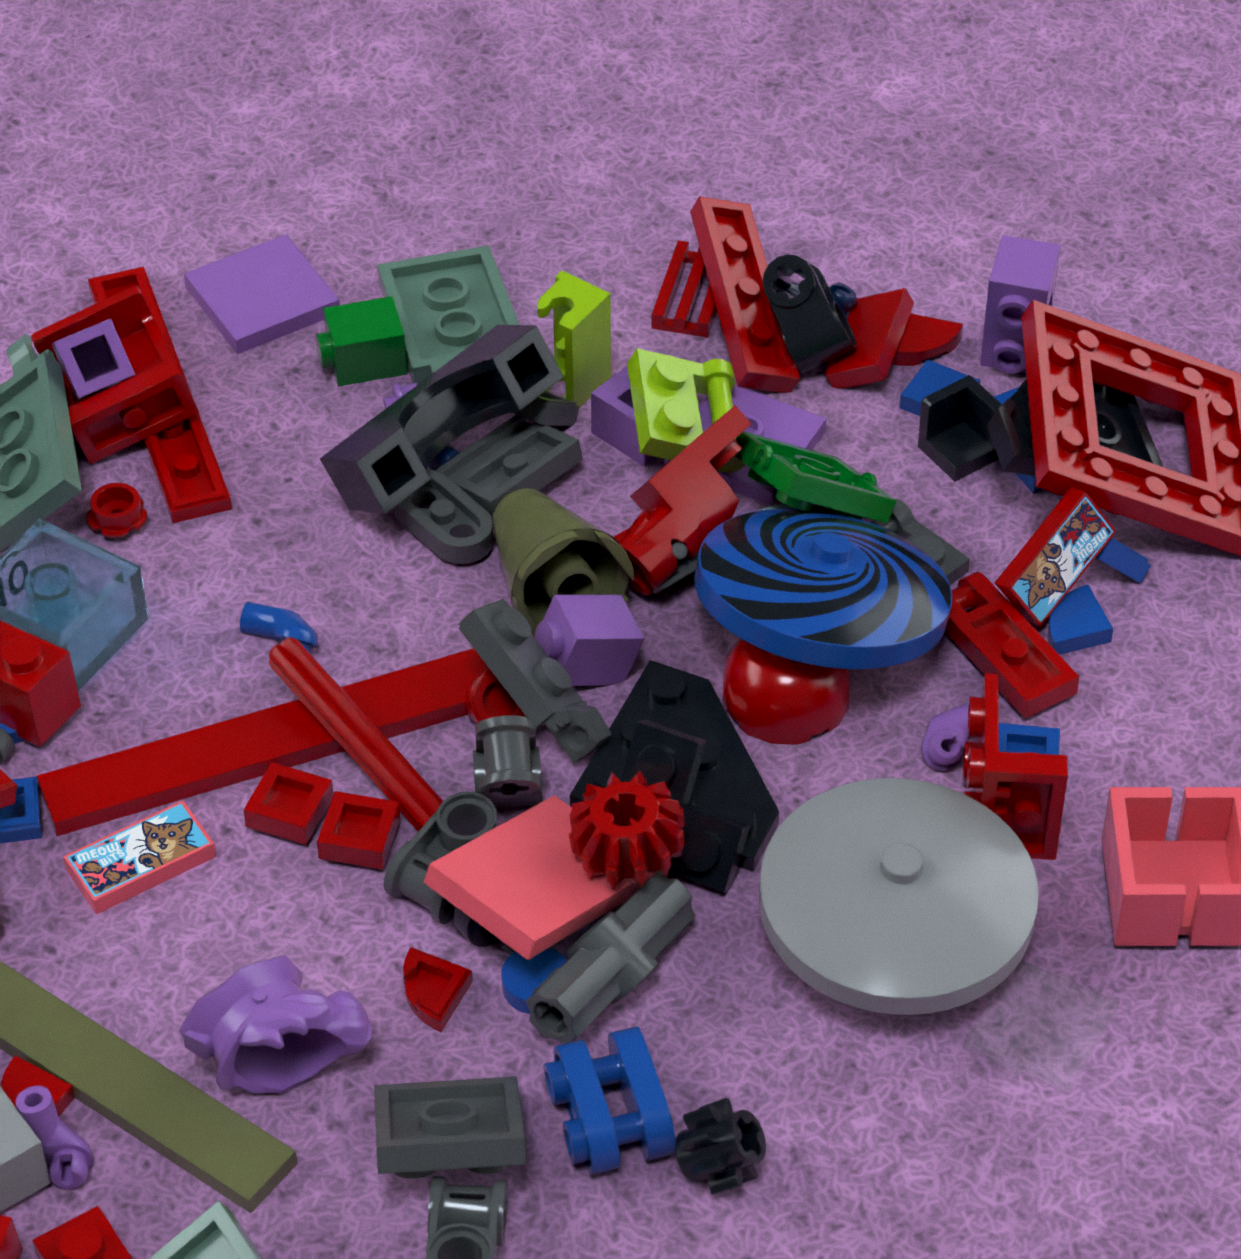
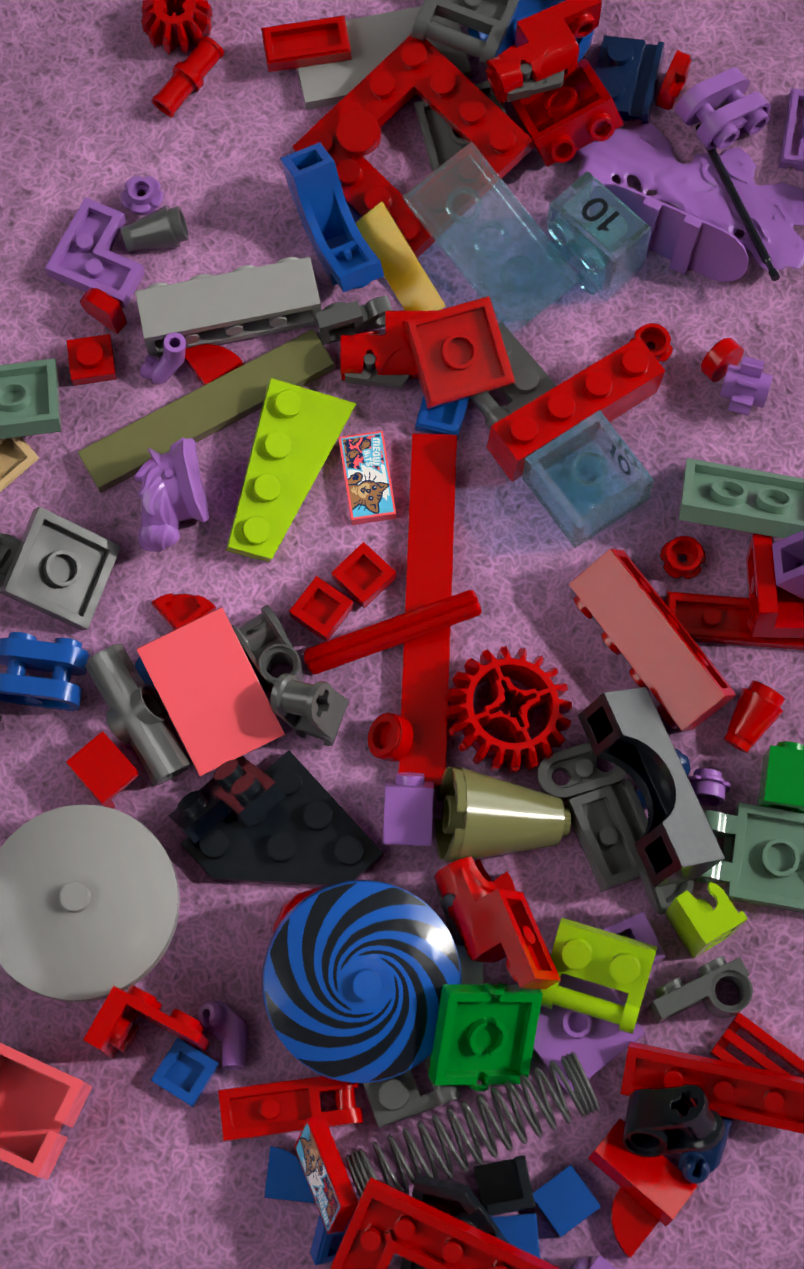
camera: 115 degrees right, 25 degrees up
blue arm [240,602,318,654] -> none
dark grey hinge [458,598,612,763] -> none
red gear [569,771,685,889] -> none
none -> red panel [66,731,138,809]
none -> lime wing [225,378,357,562]
none -> dark grey piece [345,1051,600,1198]
none -> red gear [445,646,572,773]
none -> brick [569,548,737,731]
none -> dark grey plate [648,956,753,1024]
none -> red cone [723,680,785,754]

